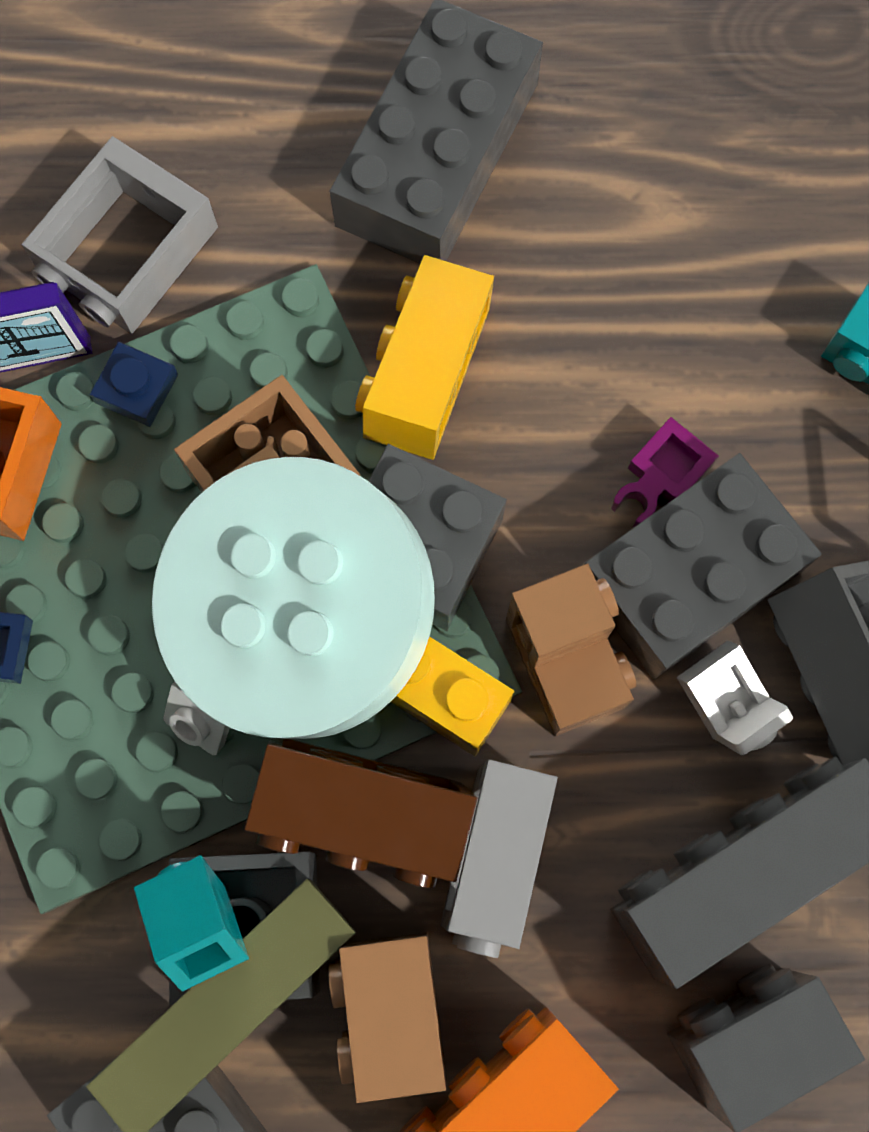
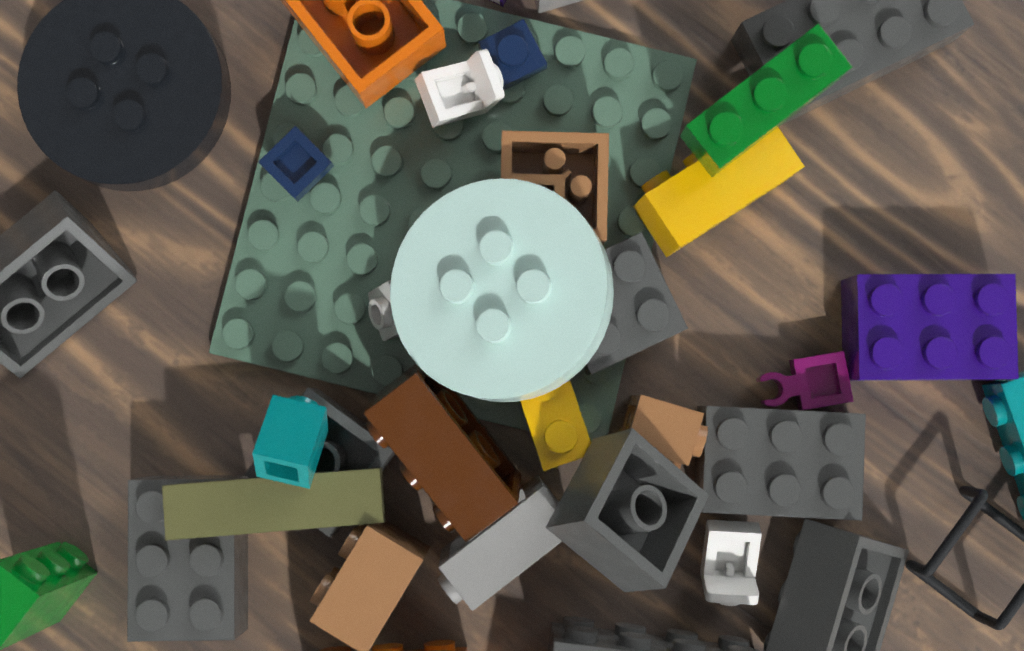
camera: 40 degrees right, 10 degrees up
none -> white bracket [414,49,505,128]
none -> dark grey brick [545,428,709,592]
none -> green brick [680,23,853,177]
none -> dark purple brick [841,274,1019,381]

